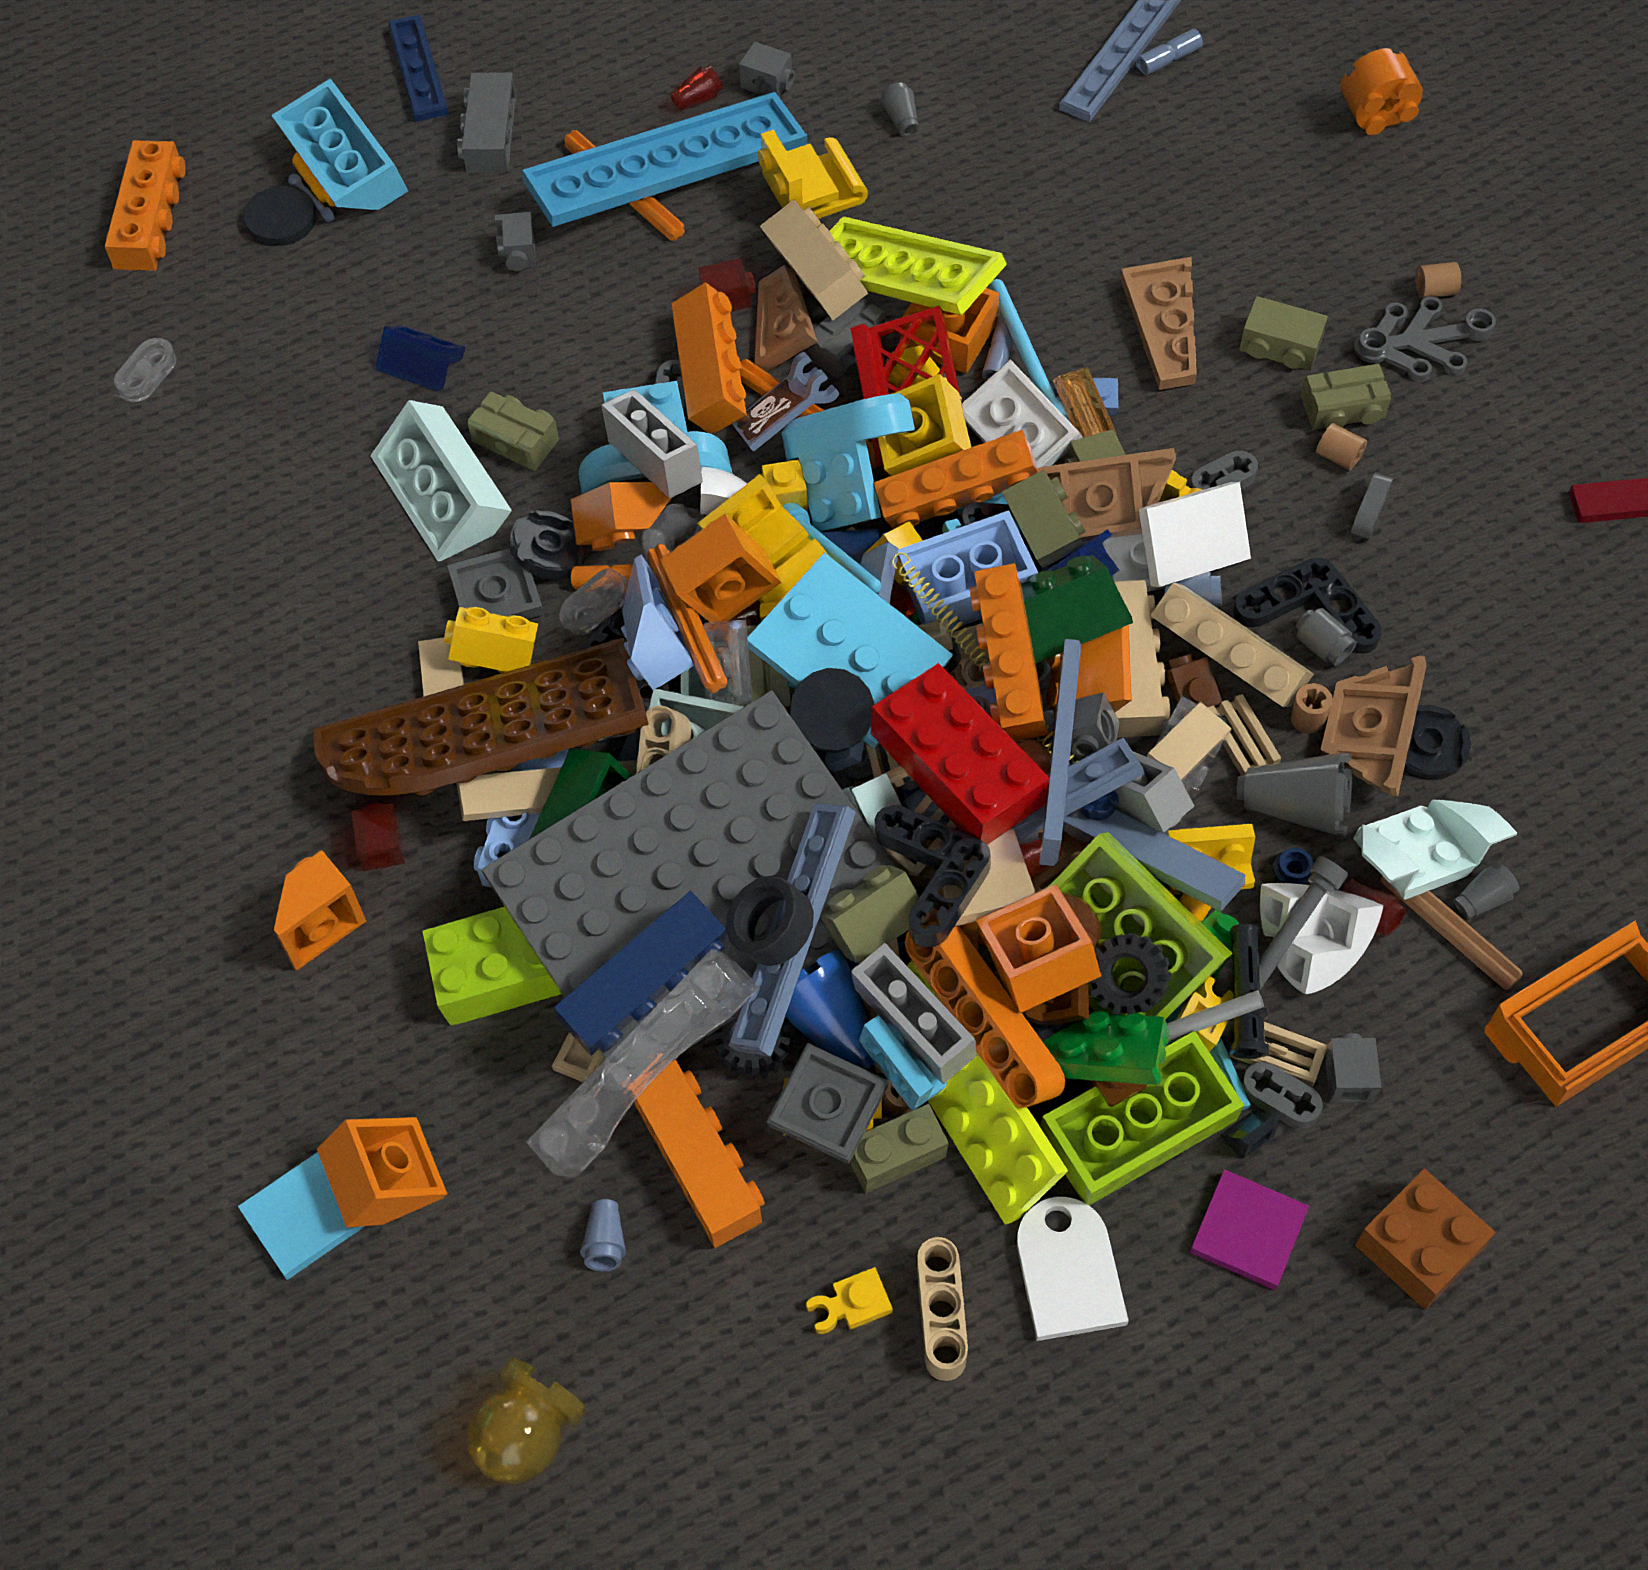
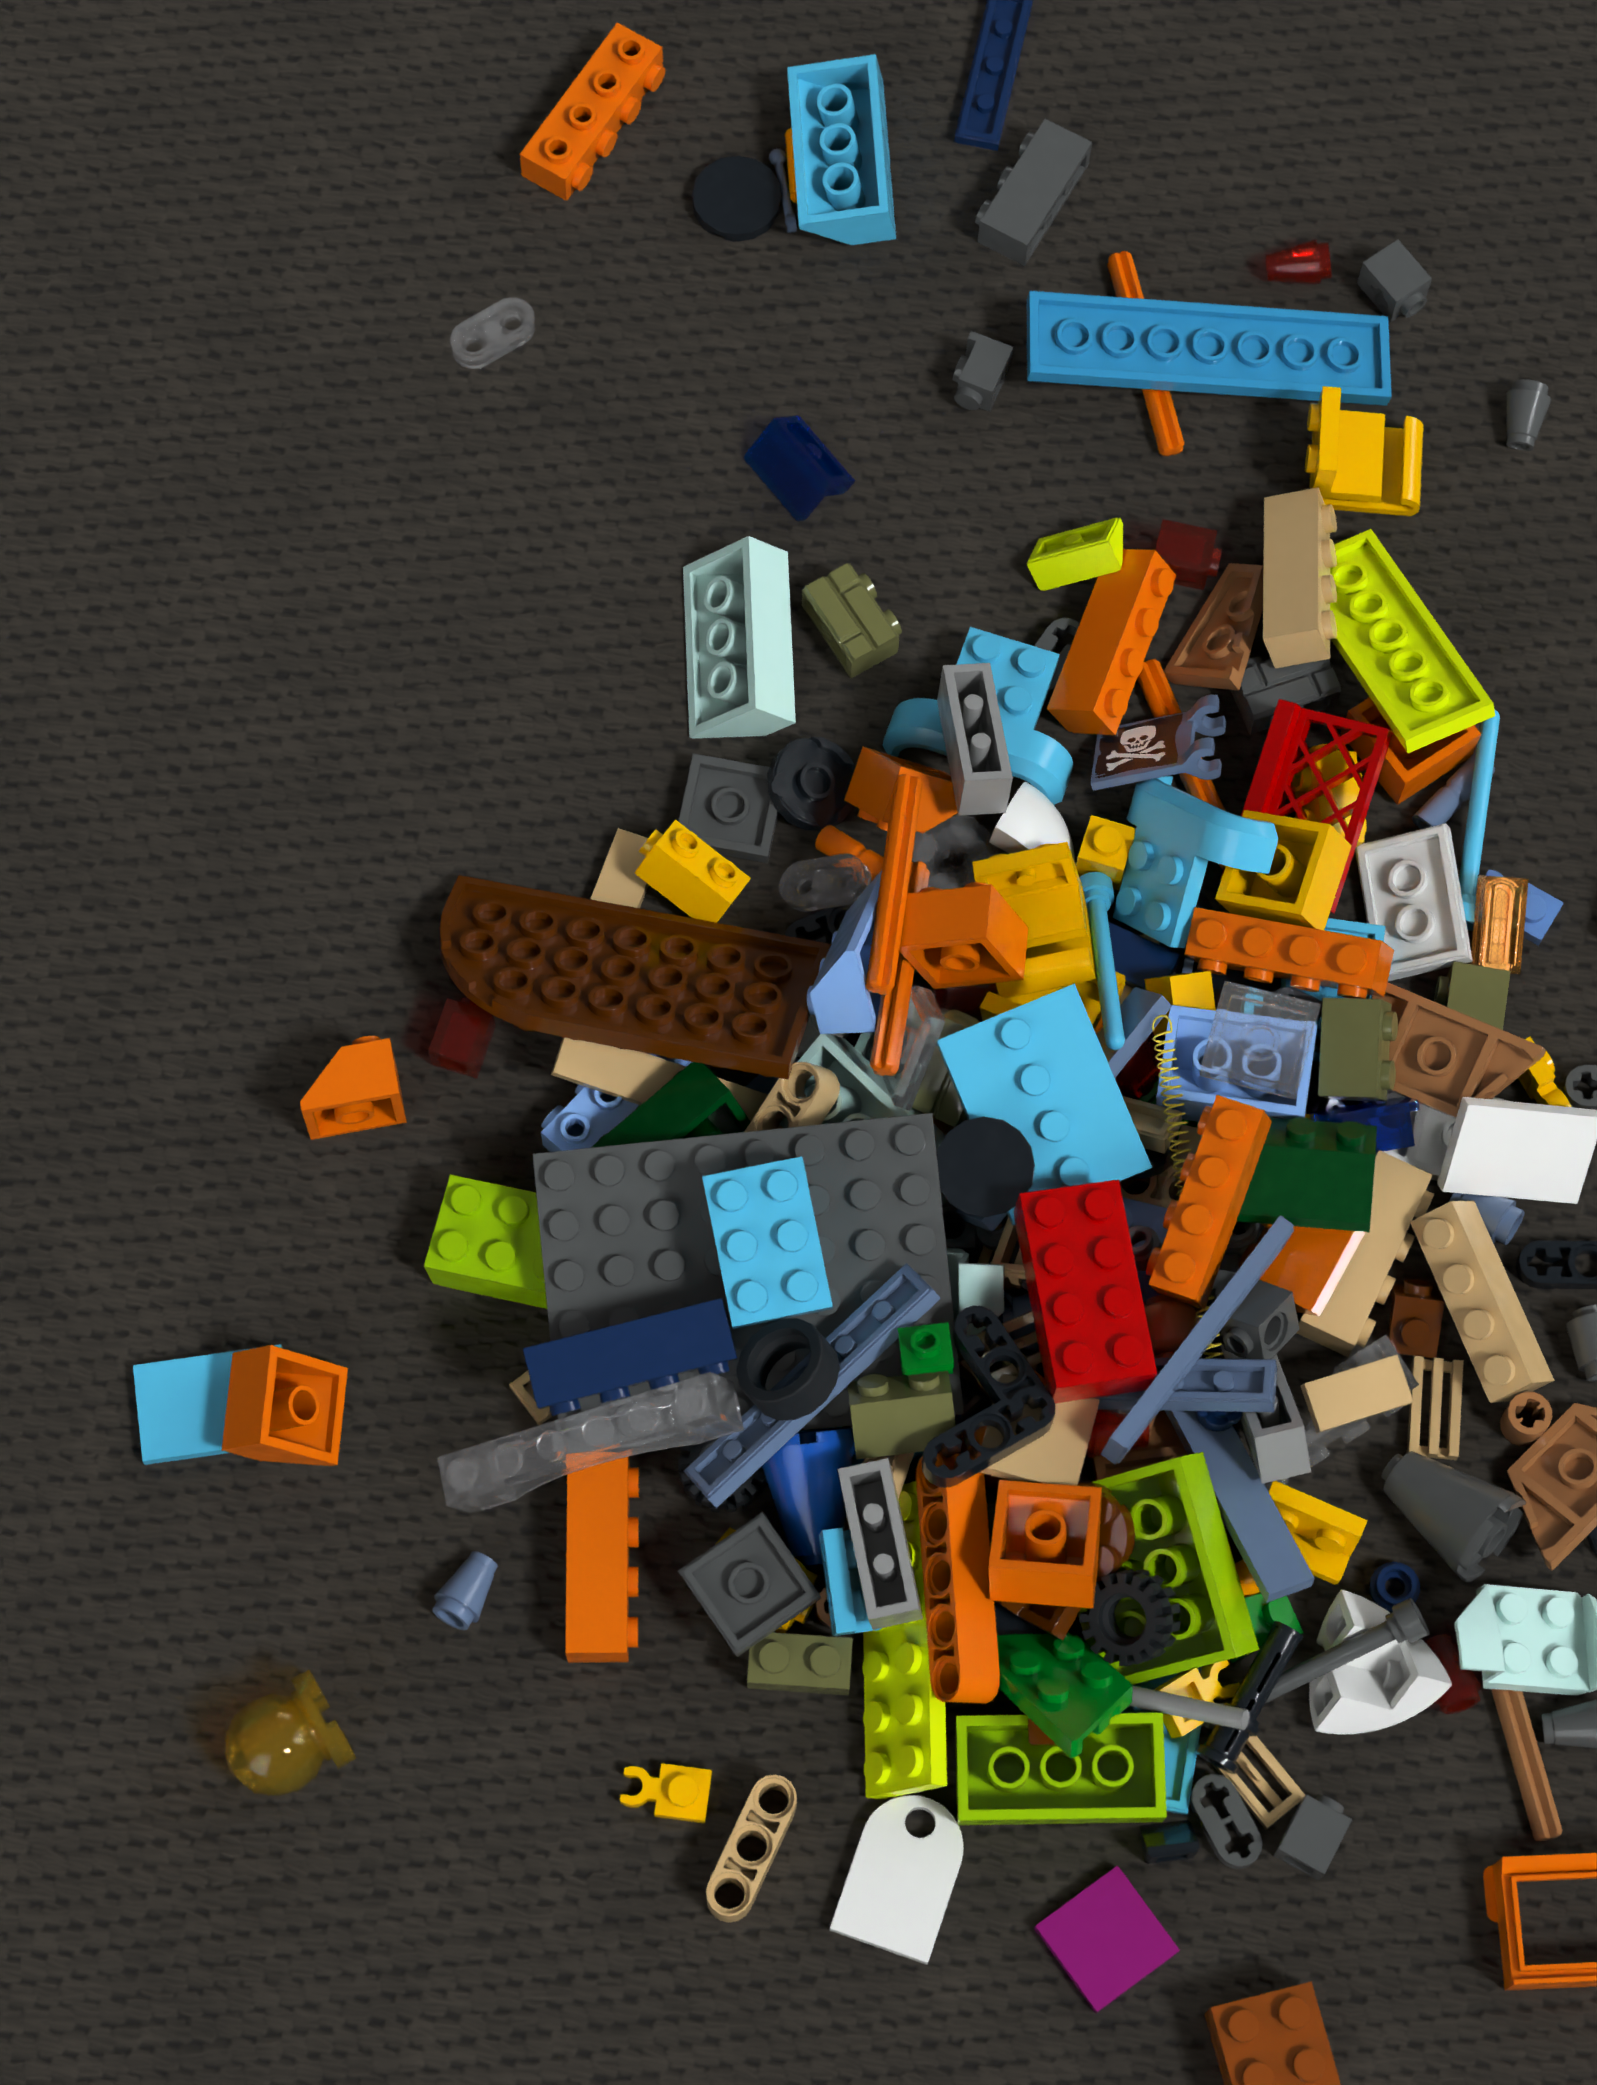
camera: 25 degrees right, 10 degrees up
none -> medium azure brick [702,1156,833,1329]
none -> orange axle [866,774,922,995]
none -> green bracket [898,1322,954,1375]
none -> neon yellow slope [1027,517,1123,591]
none -> clear tile [1200,981,1321,1100]

